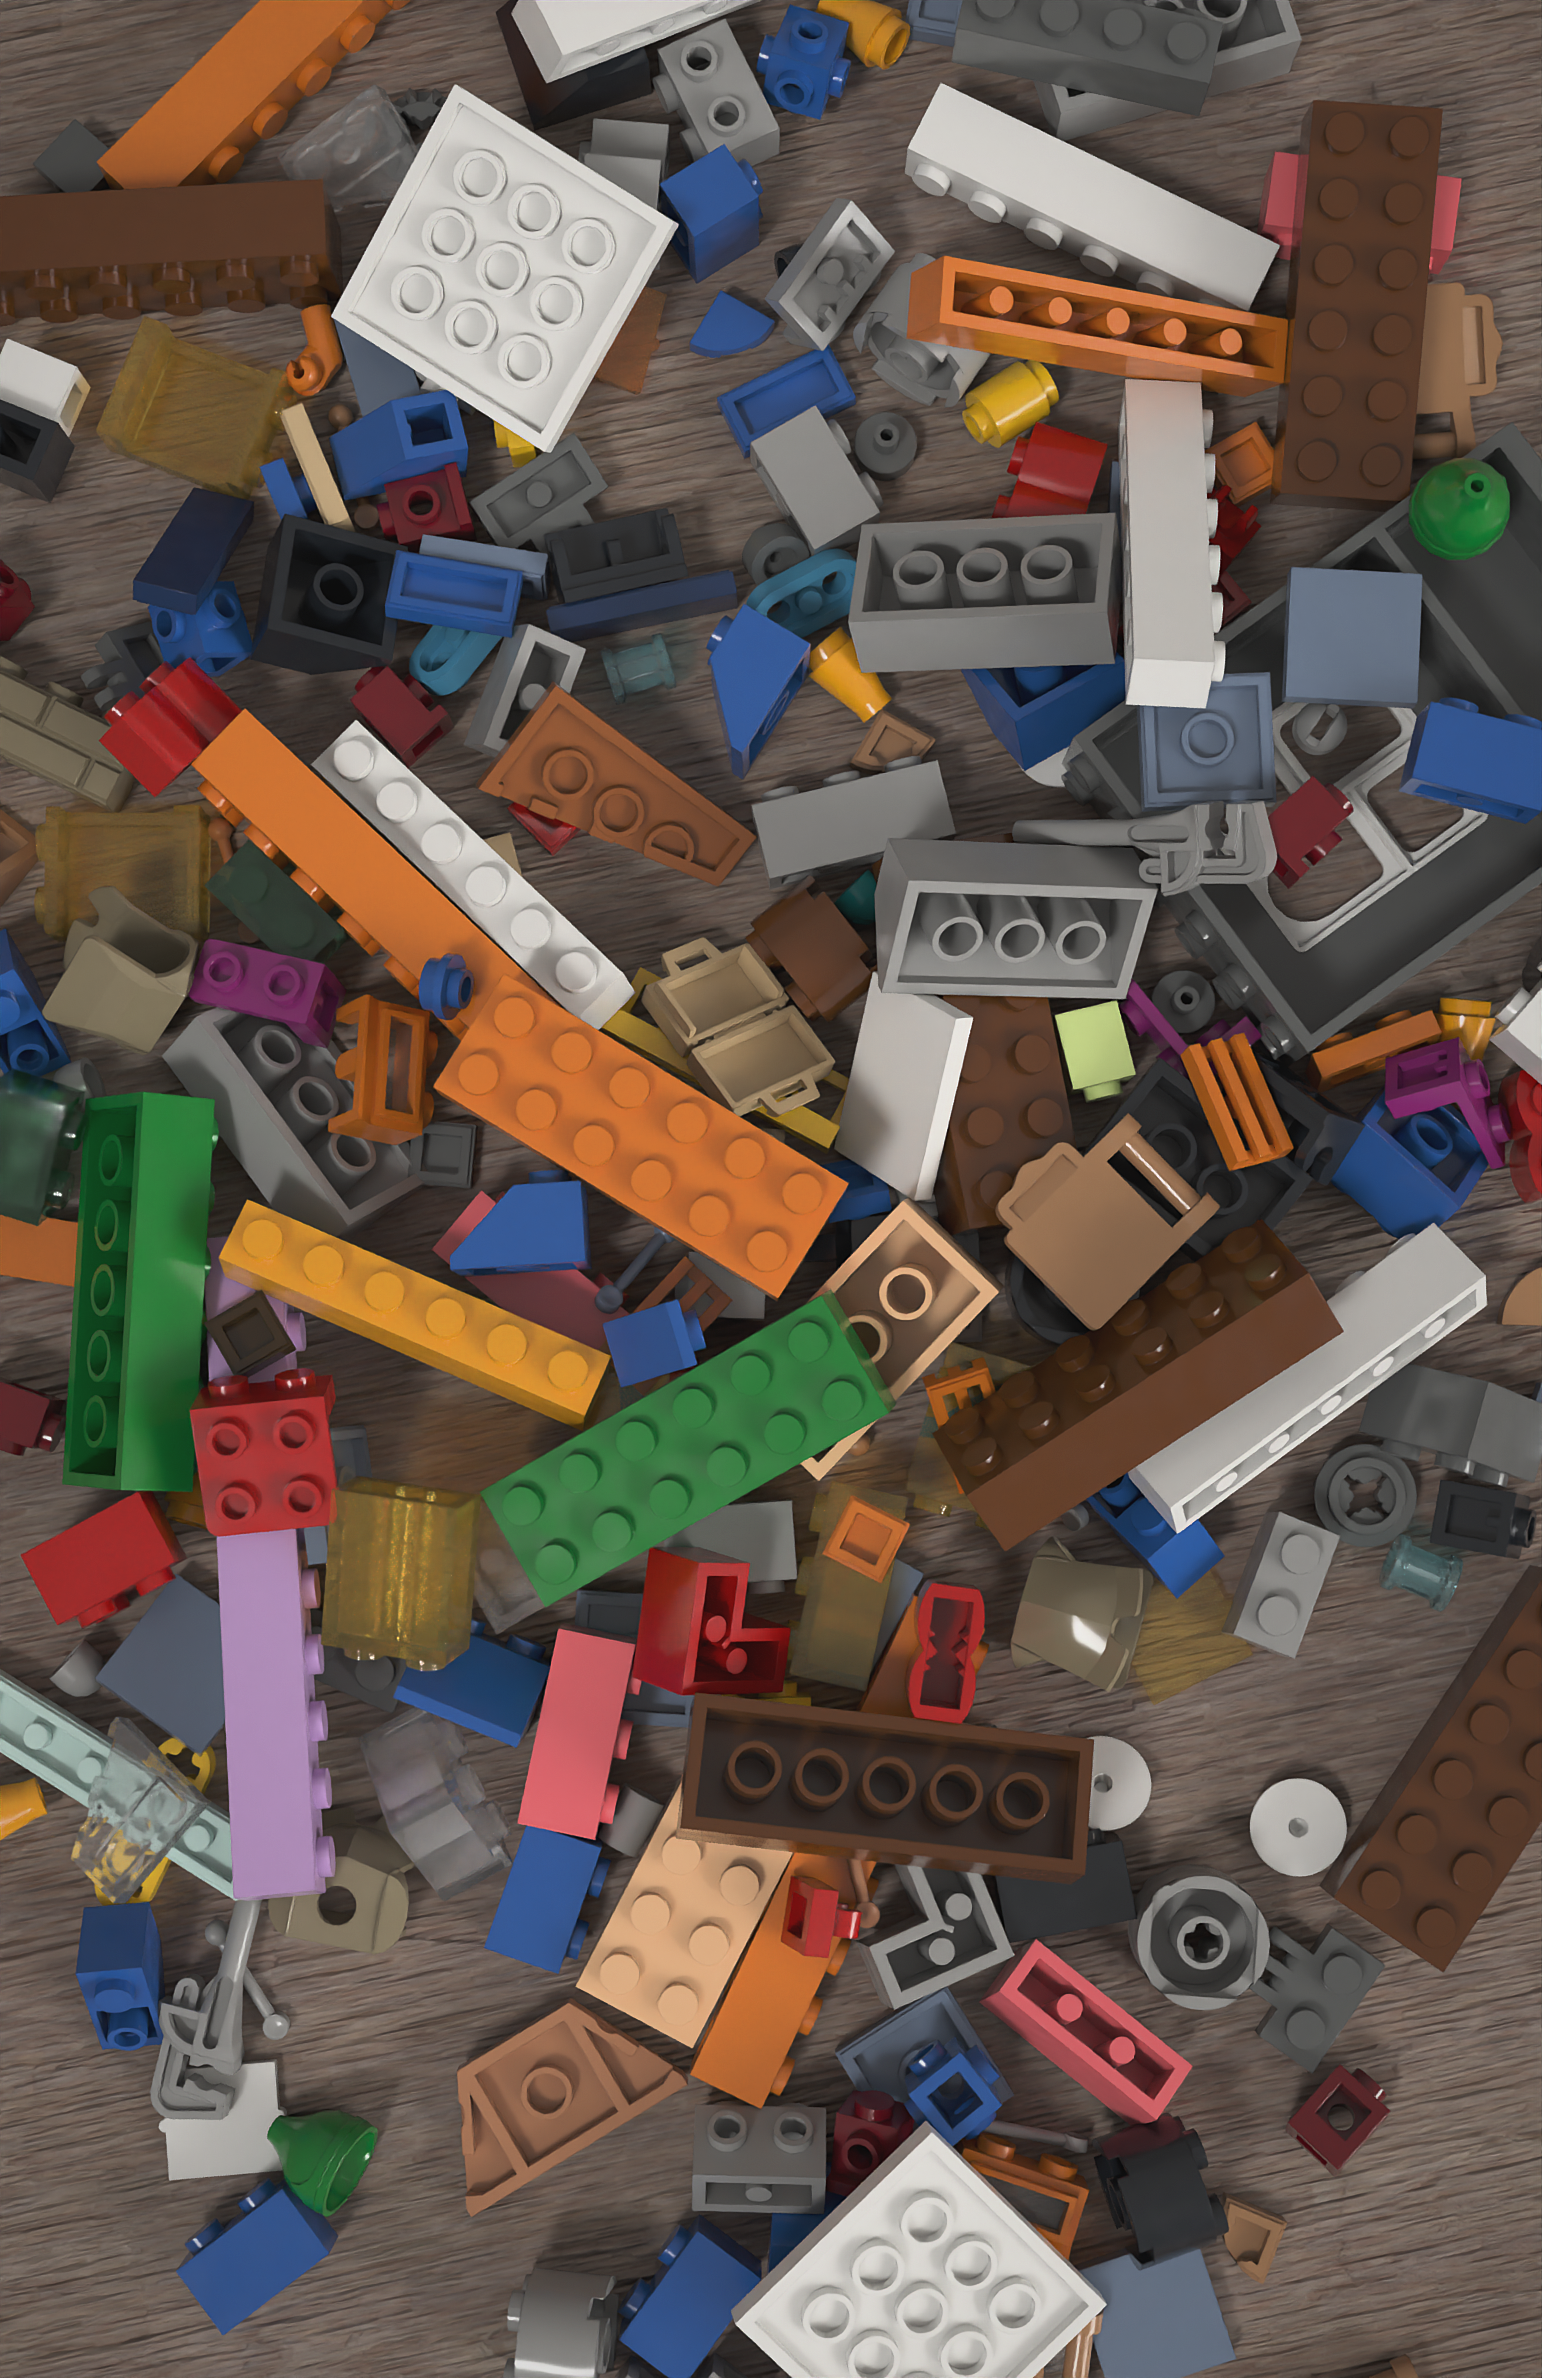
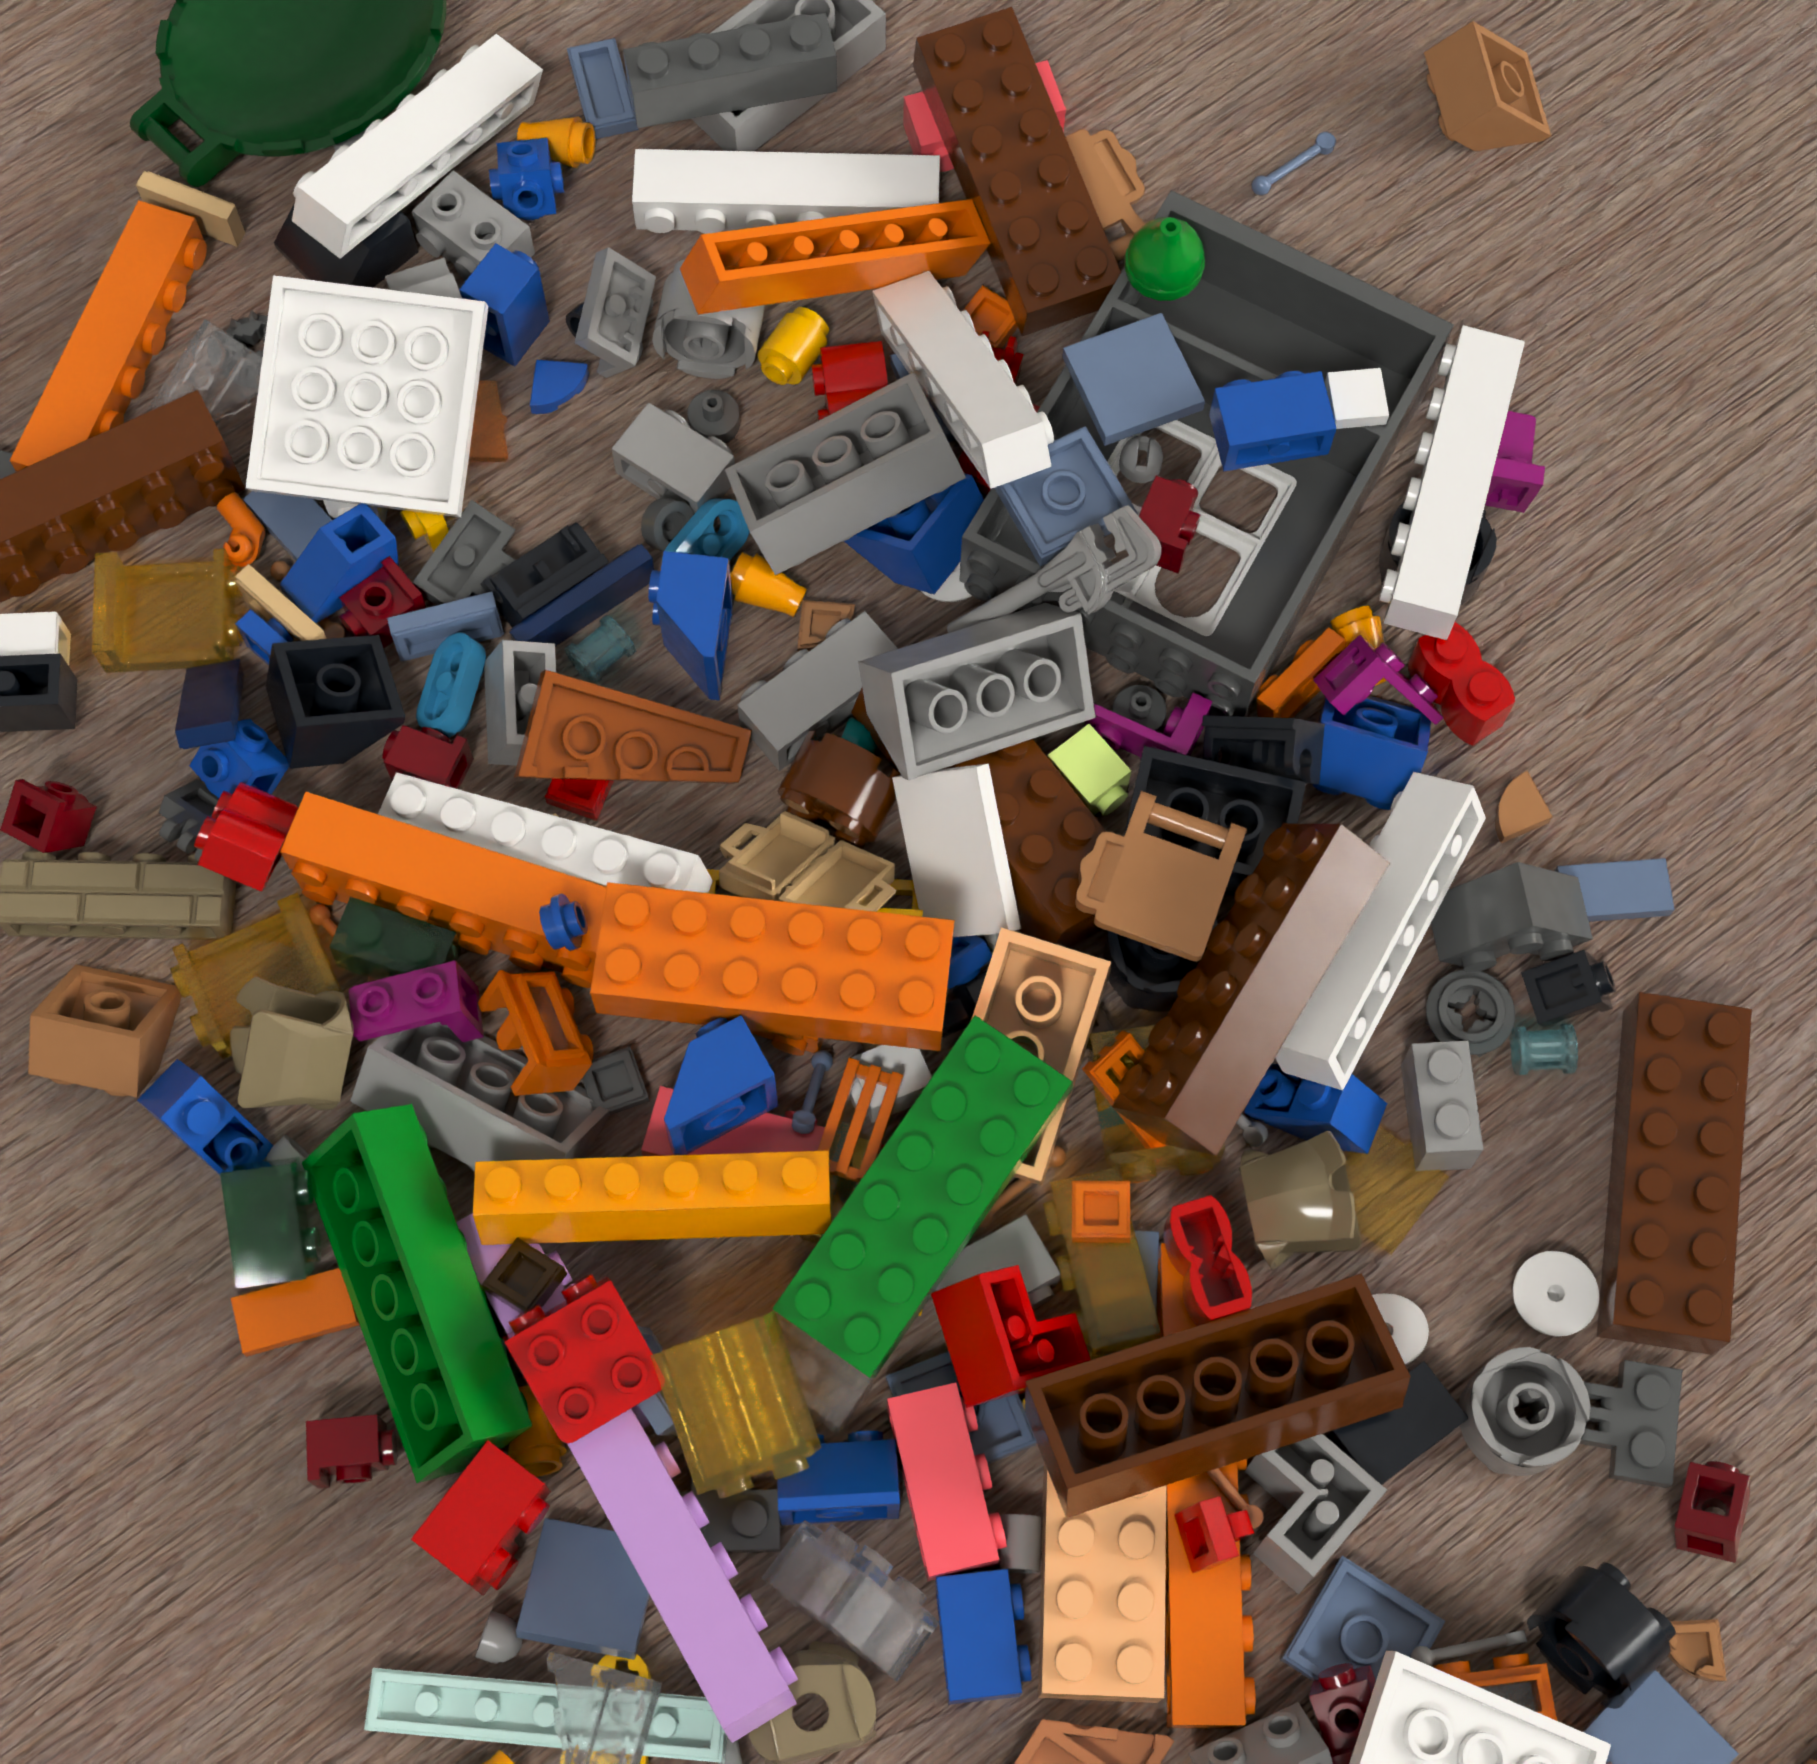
camera: 25 degrees left, 15 degrees down
blue tile [385,550,523,638] -> none
blue slope [602,1299,707,1388] -> none
blue tile [717,344,856,459] -> none
blue brick [904,2036,1002,2146] -> none
coral brick [979,1939,1193,2125] -> none
orange tile [1180,1033,1294,1171] -> none

